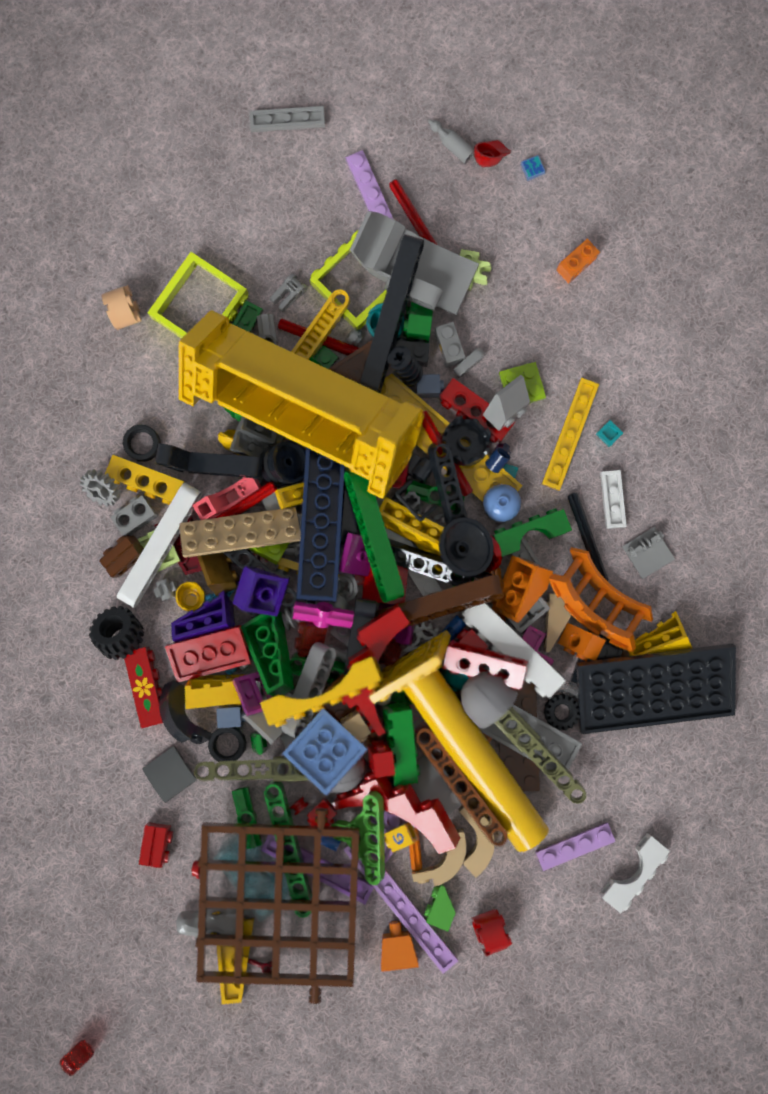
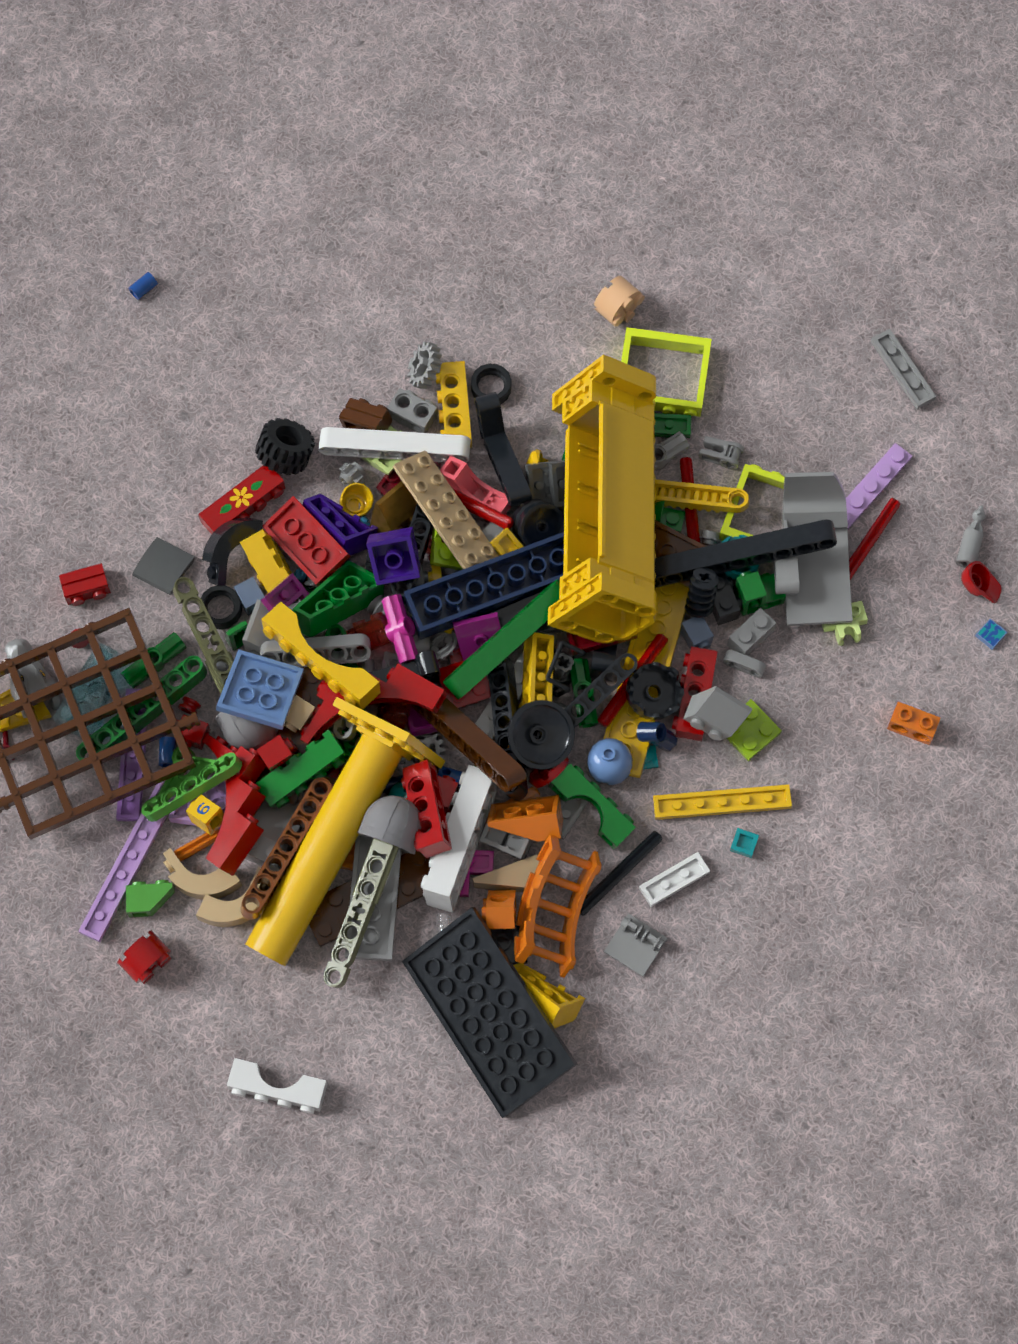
camera: 60 degrees right, 15 degrees down
orange torso [381,921,419,972] -> none
lavender plate [535,822,616,871] -> none
black tyre [544,694,580,730] -> none

